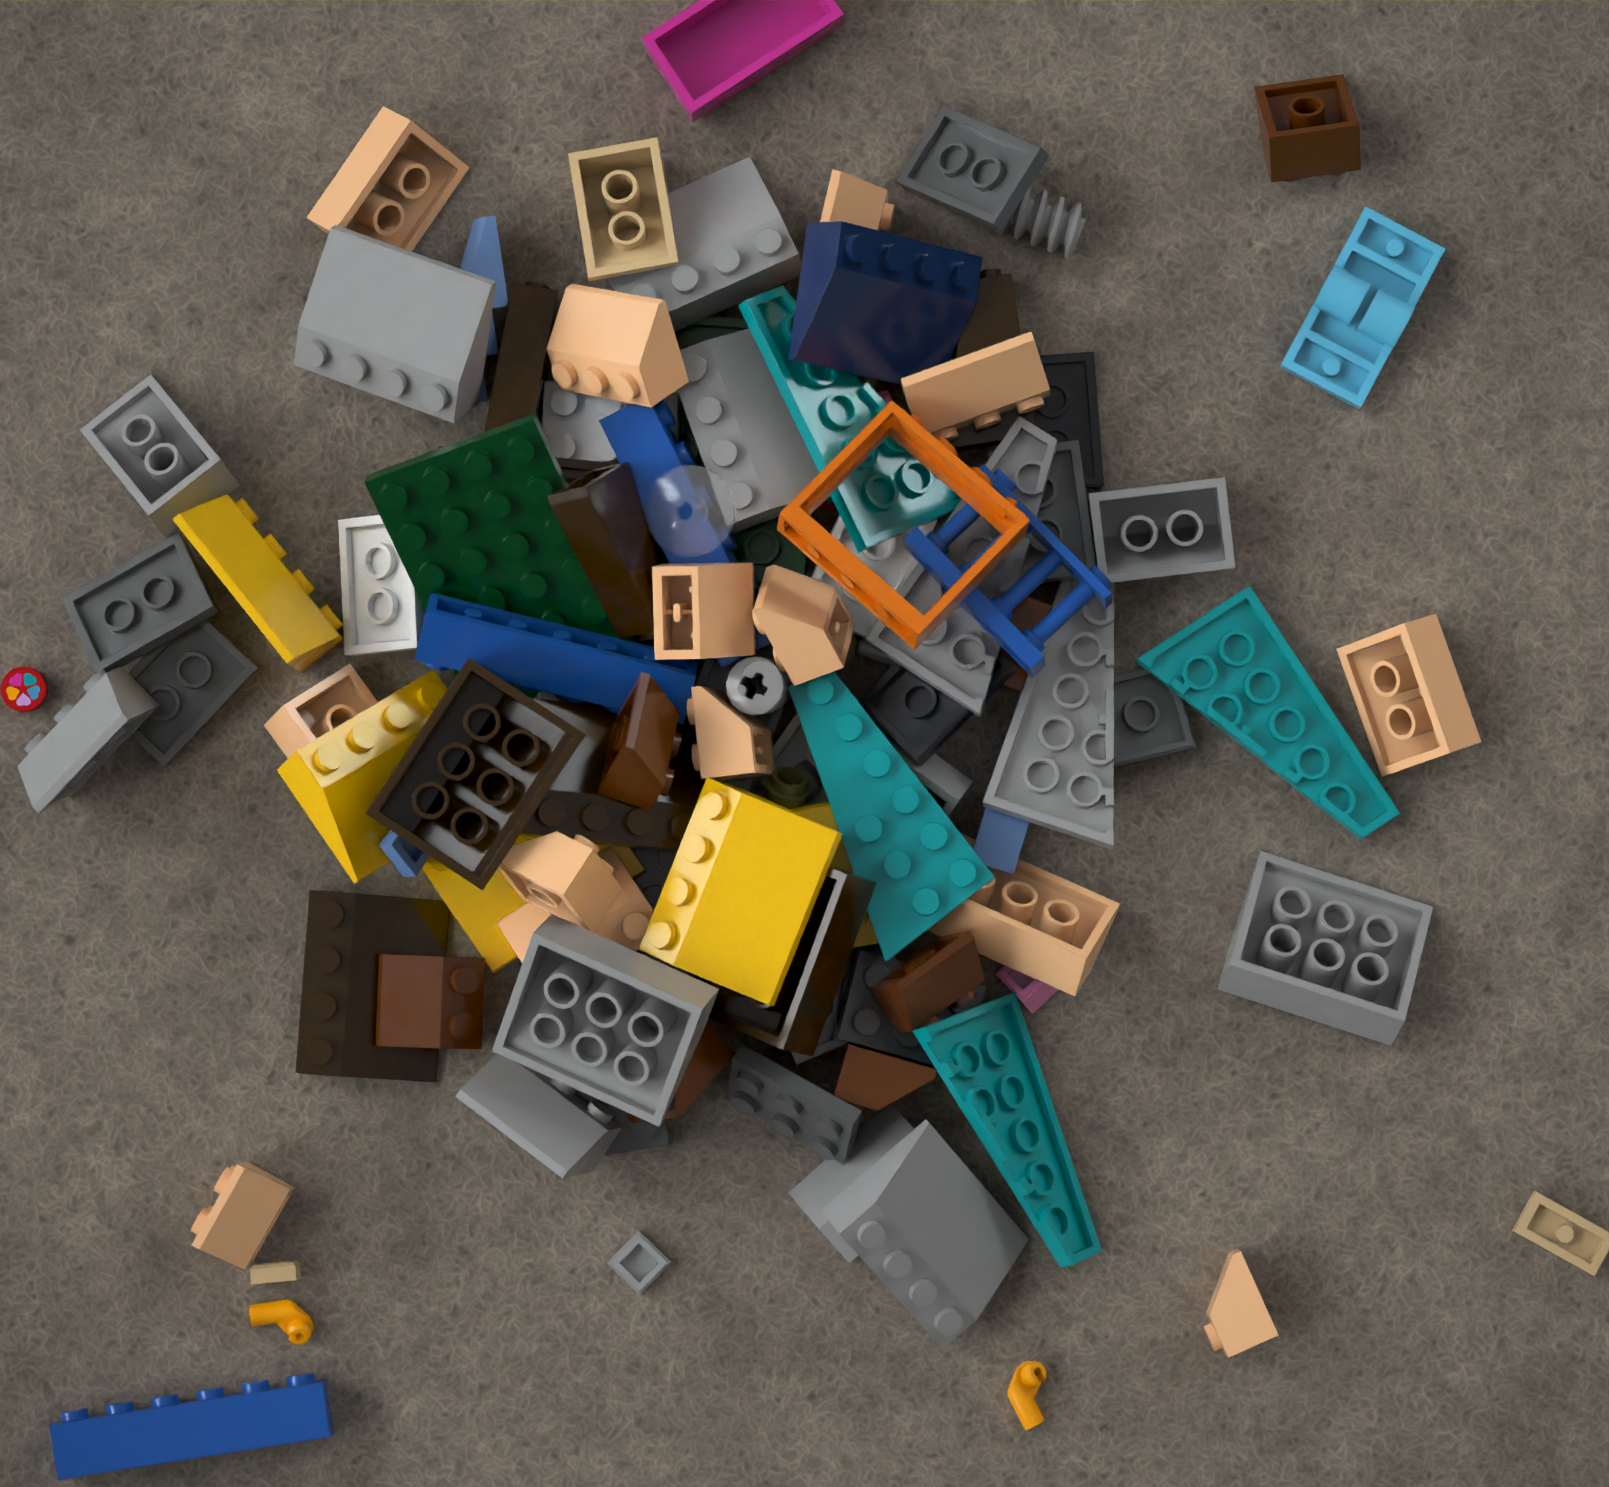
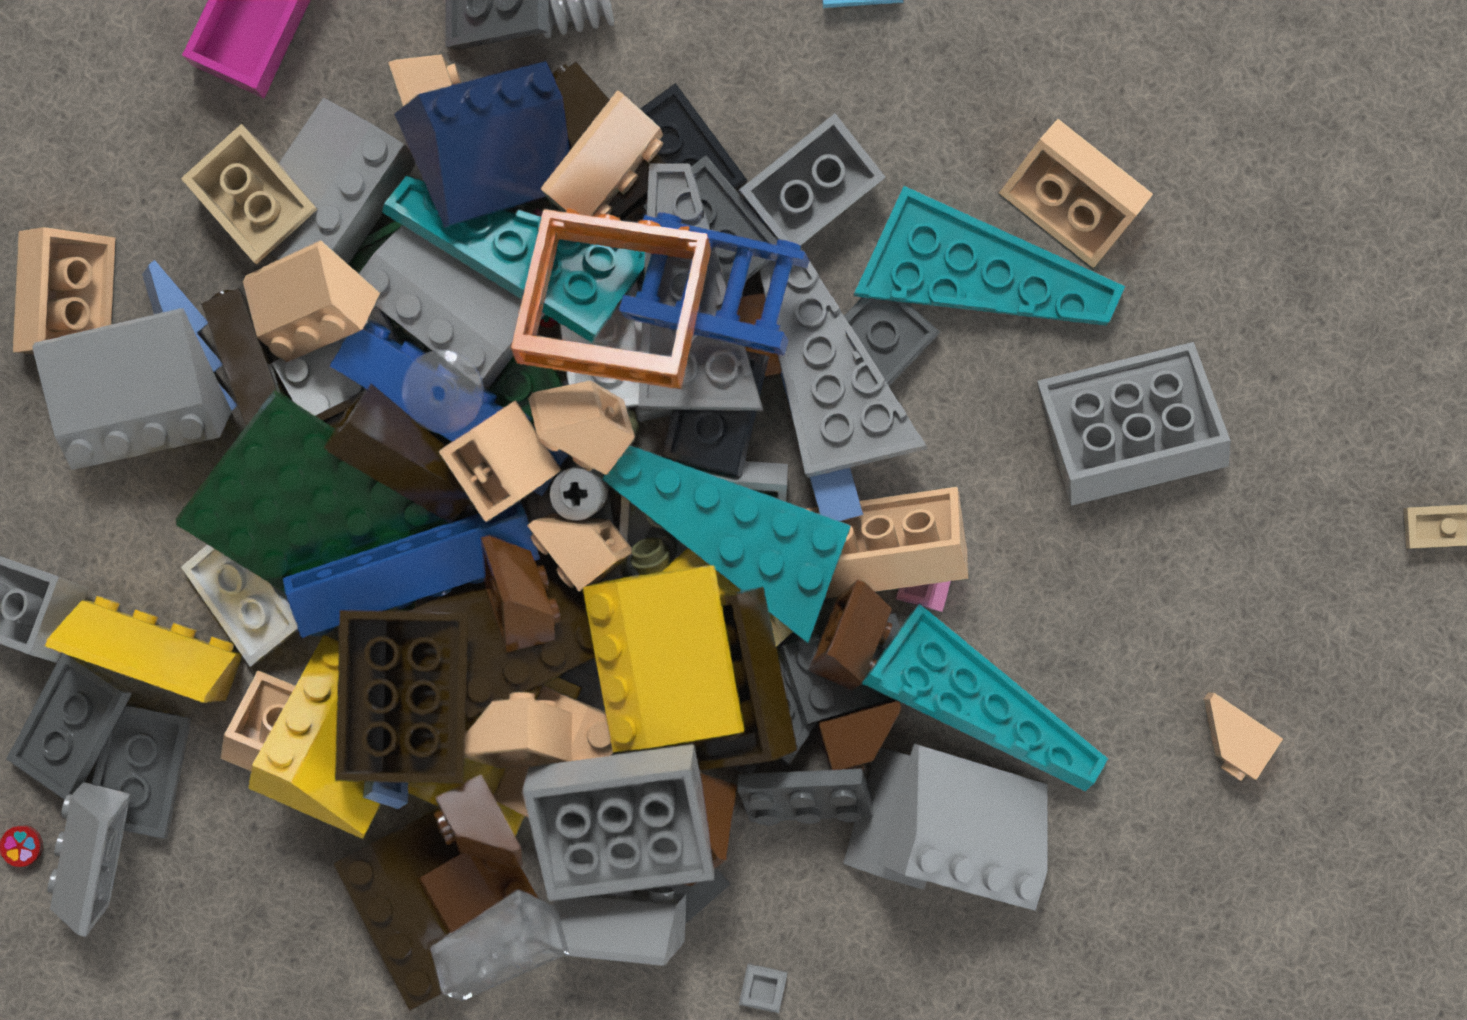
camera: 30 degrees left, 0 degrees up
light orange arm [1007,1361,1047,1430] -> none
none -> clear wedge [430,890,569,1001]
none -> slope [433,774,523,868]

